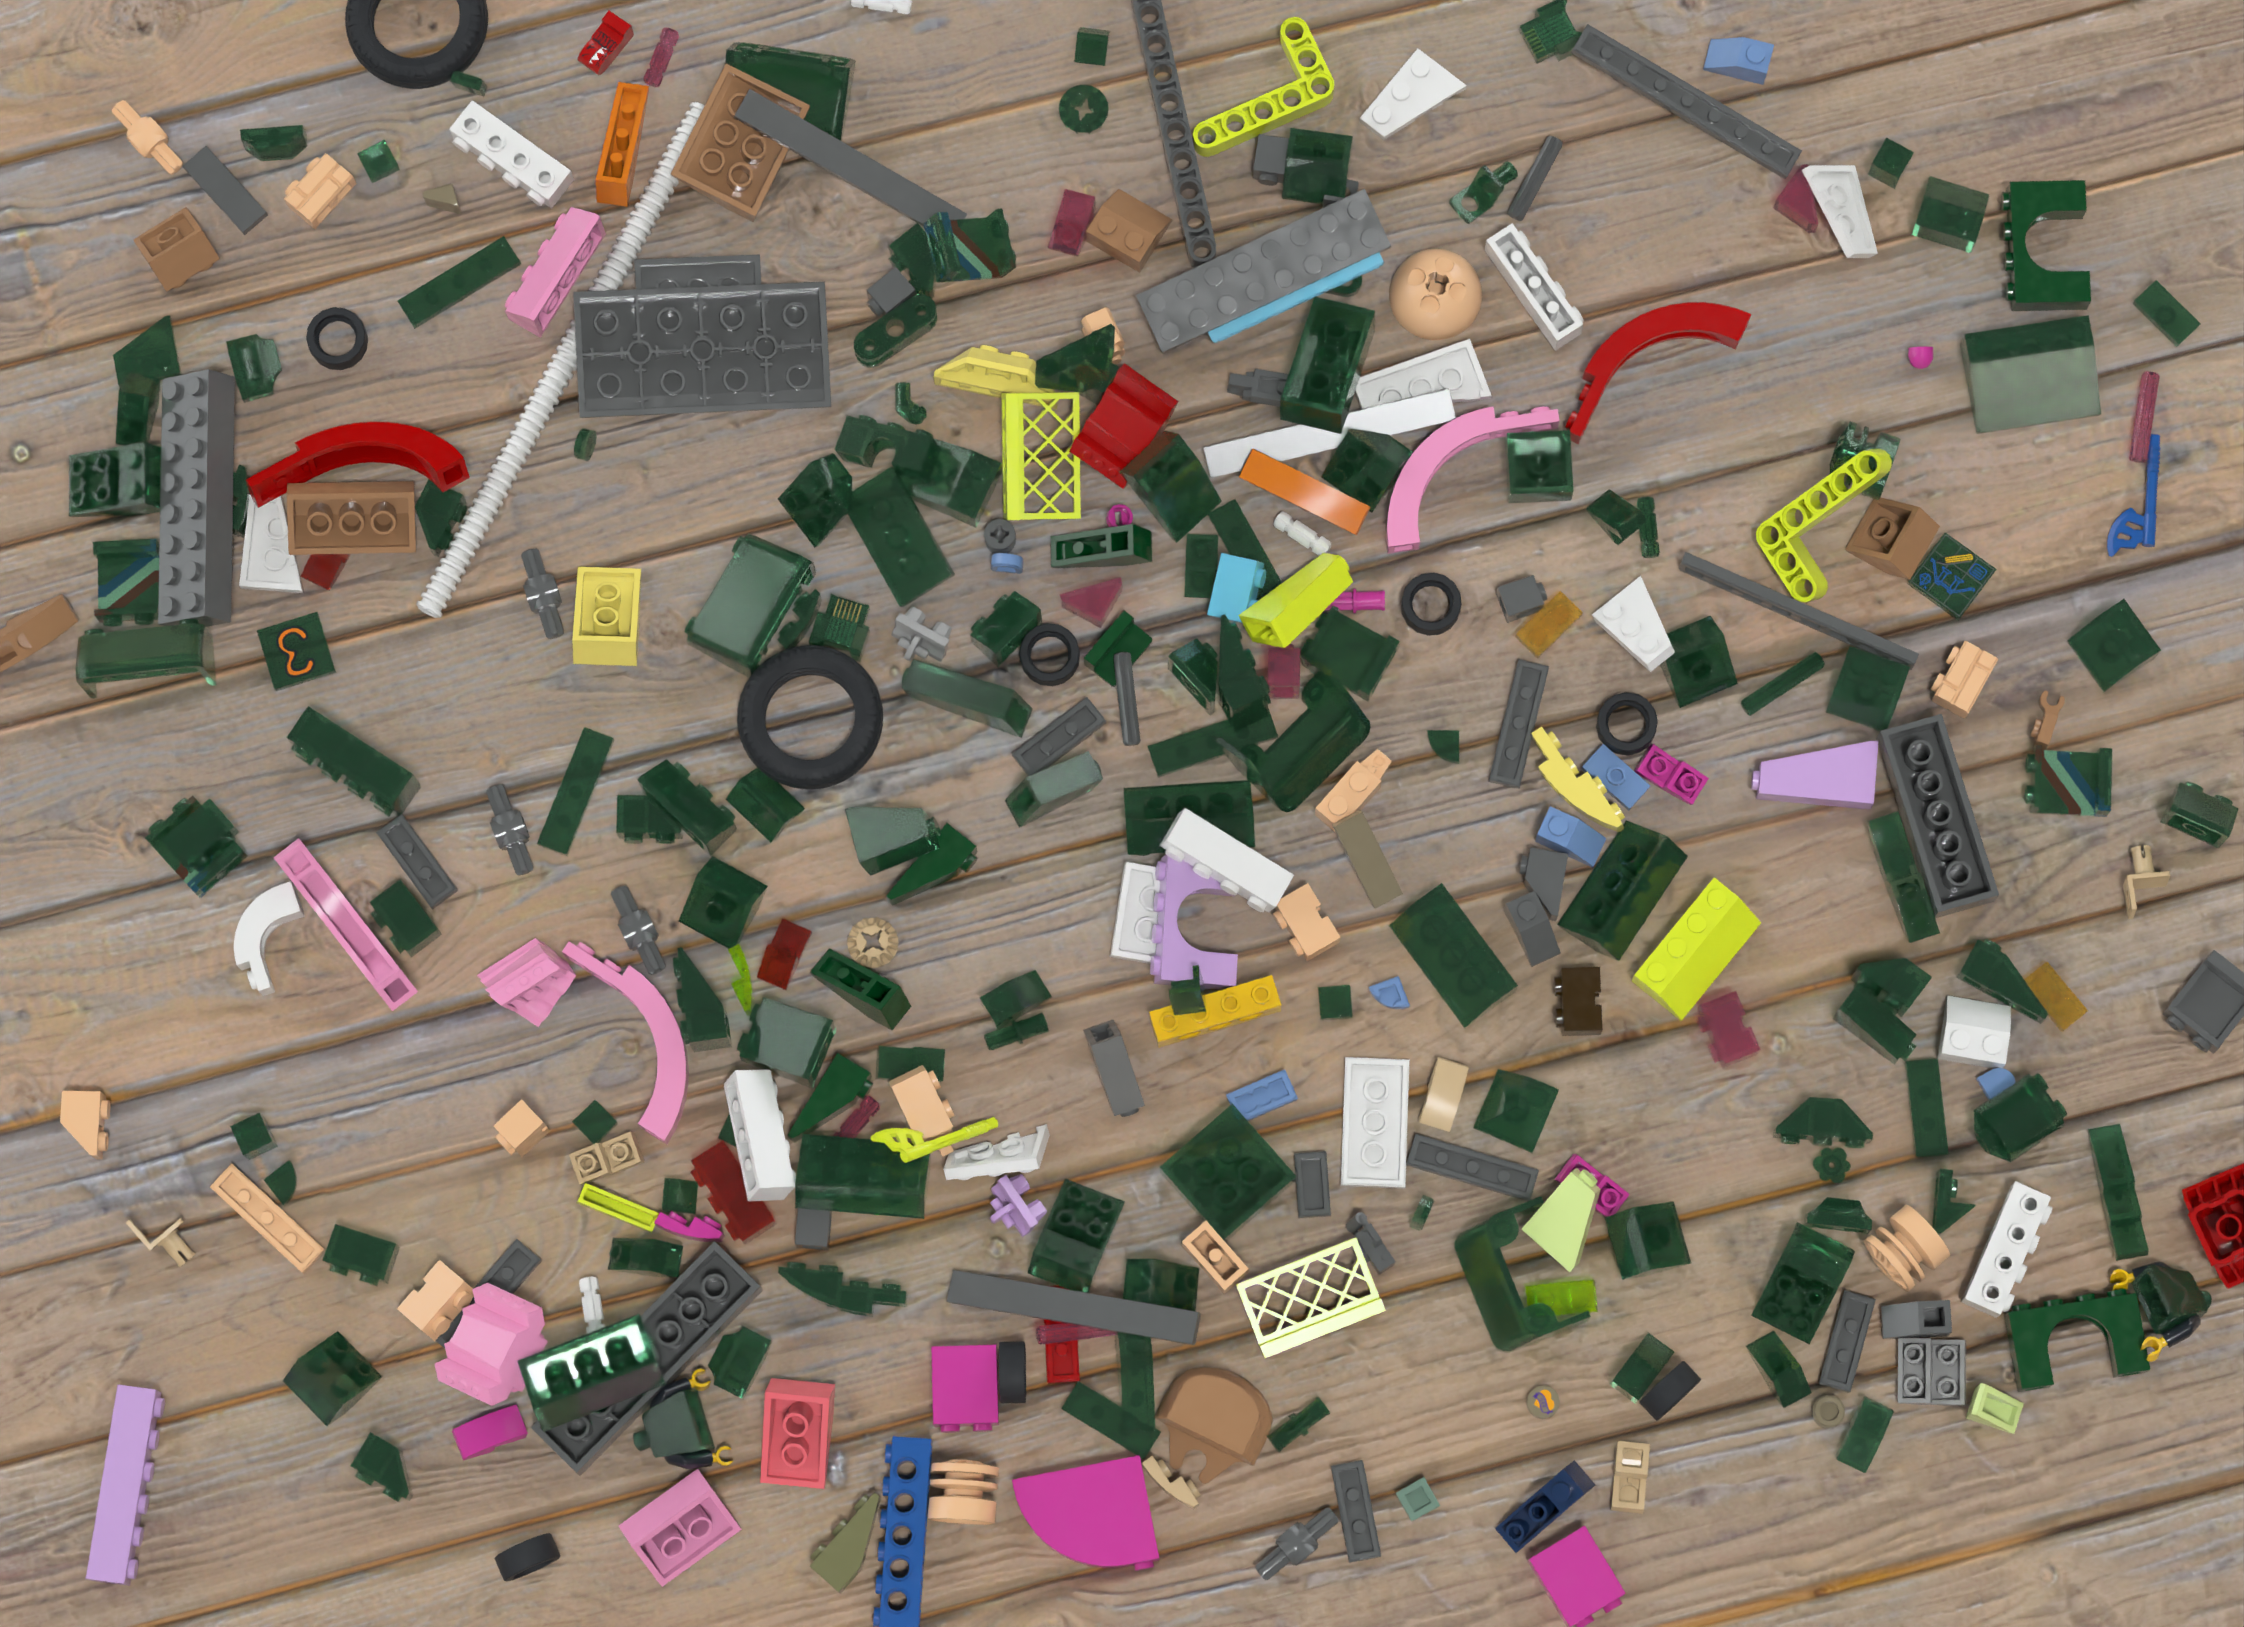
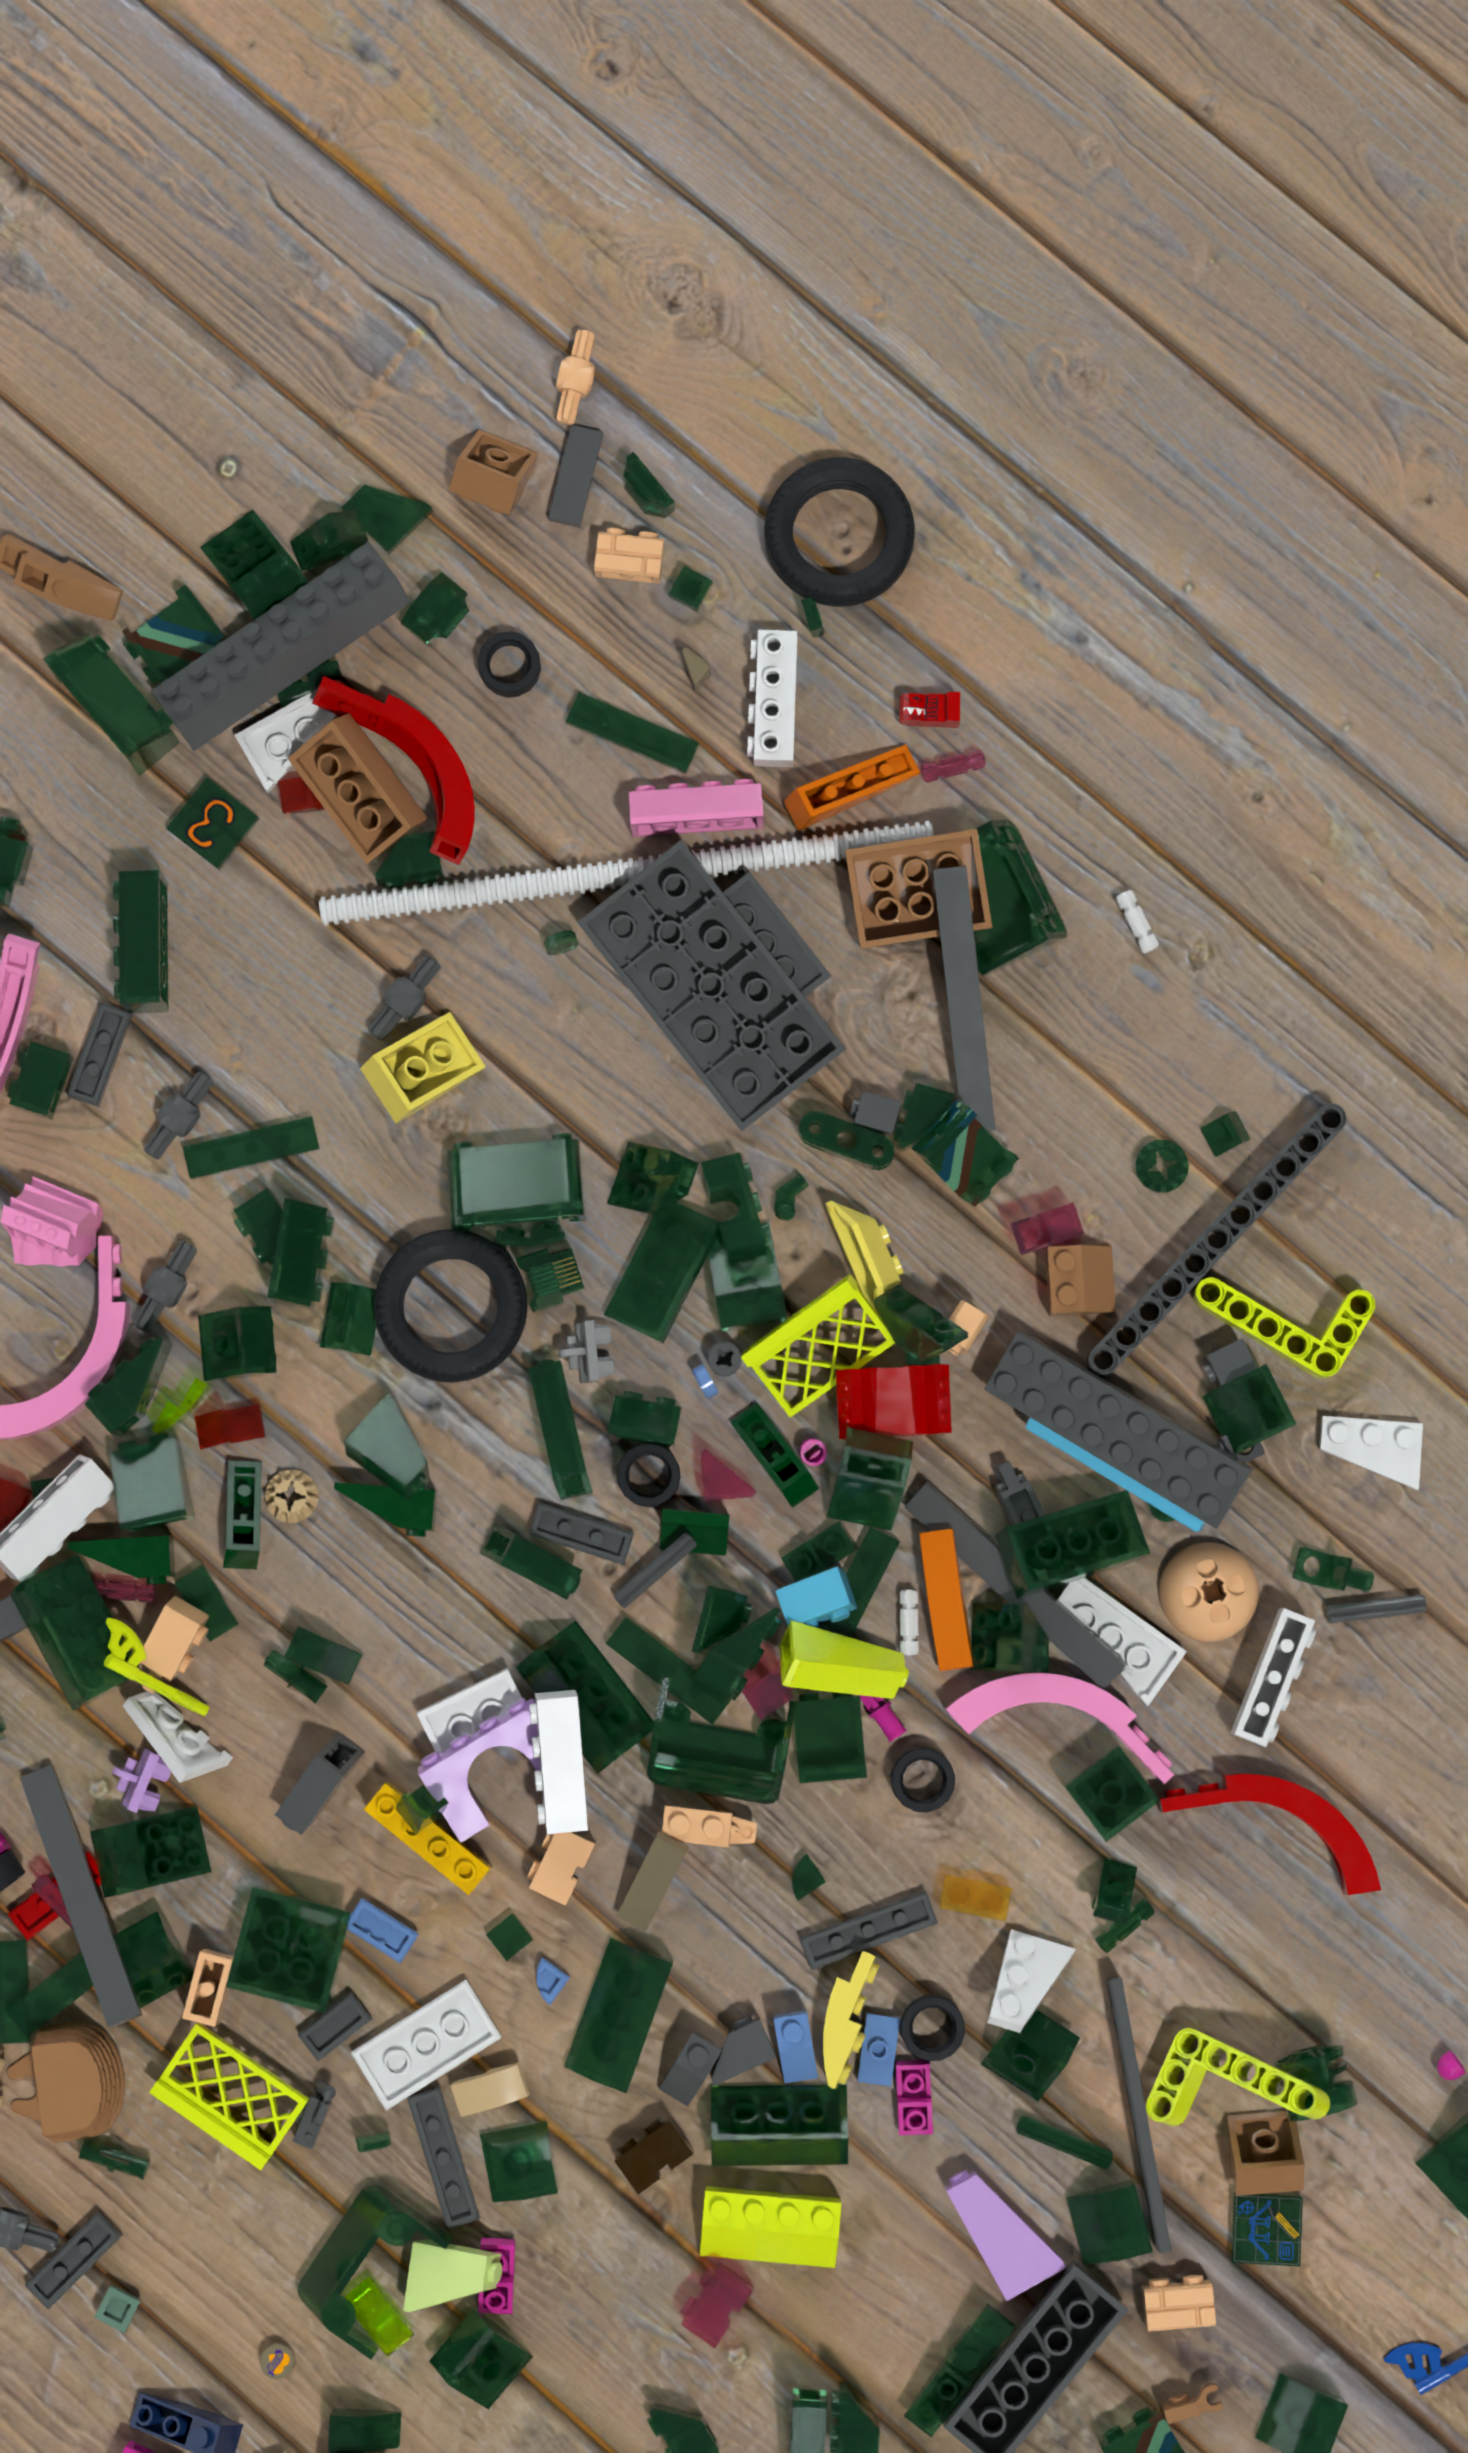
camera: 55 degrees right, 5 degrees up
dark grey brick [1496,575,1547,623] -> none

